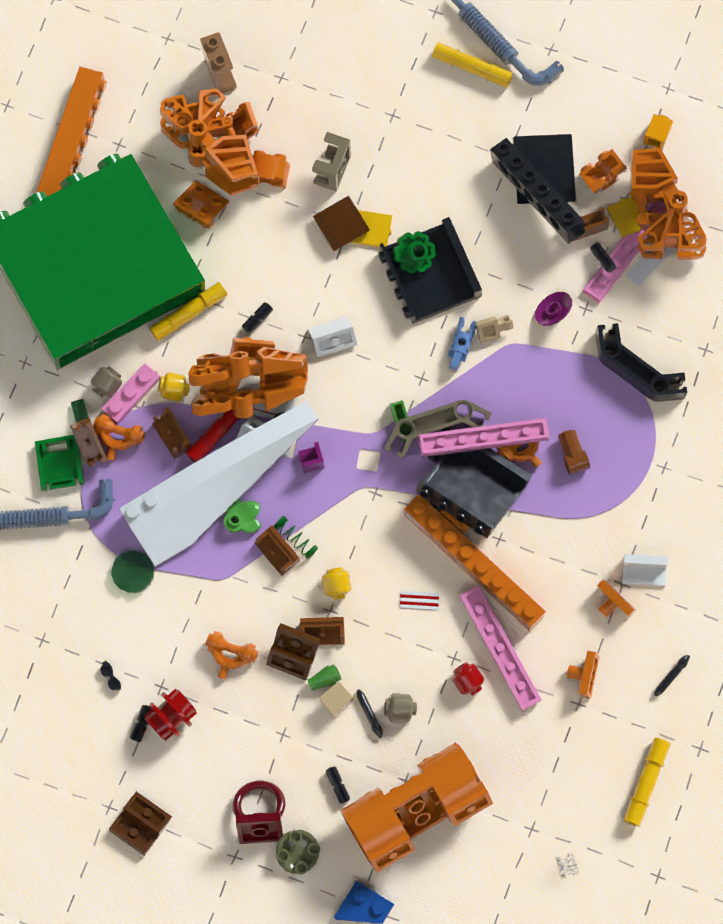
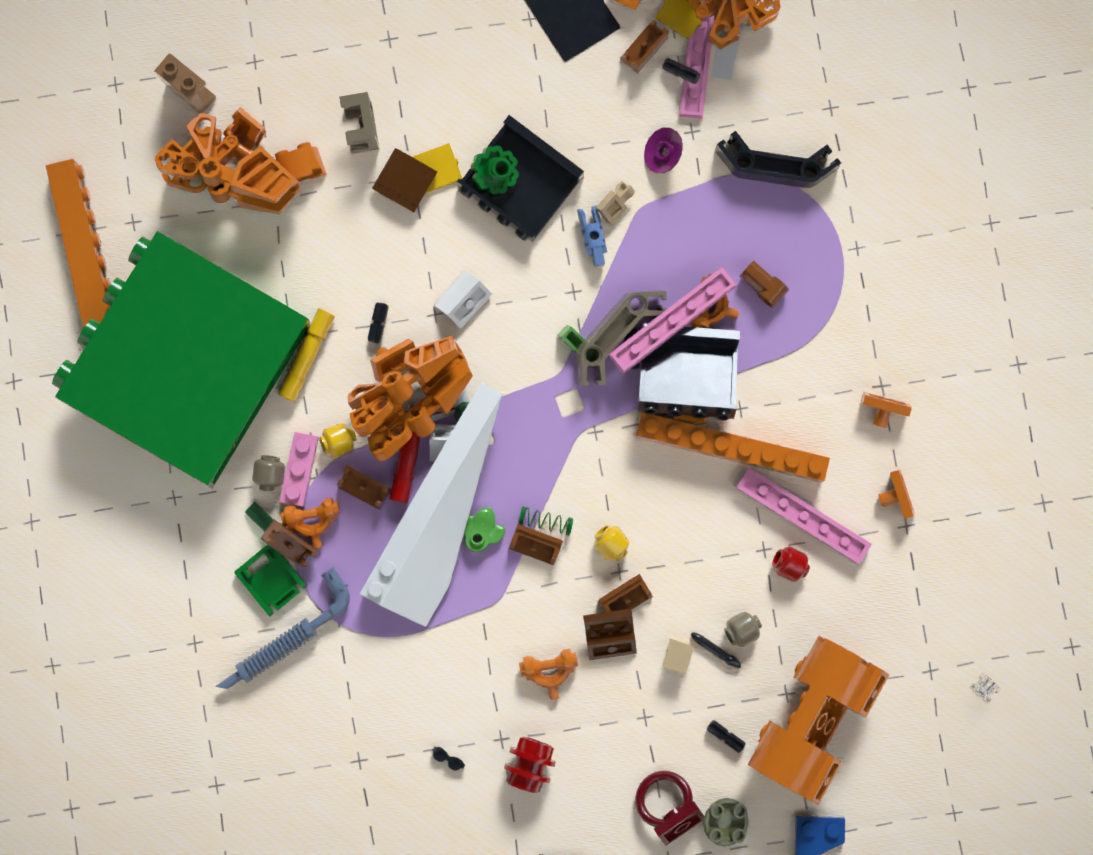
camera: 30 degrees left, 10 degrees up
clear green tile [111,550,155,594] -> none
black piece [129,705,152,742] -> none
orange hinge [173,180,230,229] -> none
magenta panel [298,442,325,473] -> none
bright green cone [307,664,342,691] -> none
sticker [399,591,439,610] -> none
black brick [490,138,585,244] -> none
white panel [622,554,668,587] -> none
yellow piece [623,737,671,827] -> none
black piece [654,655,690,697] -> none

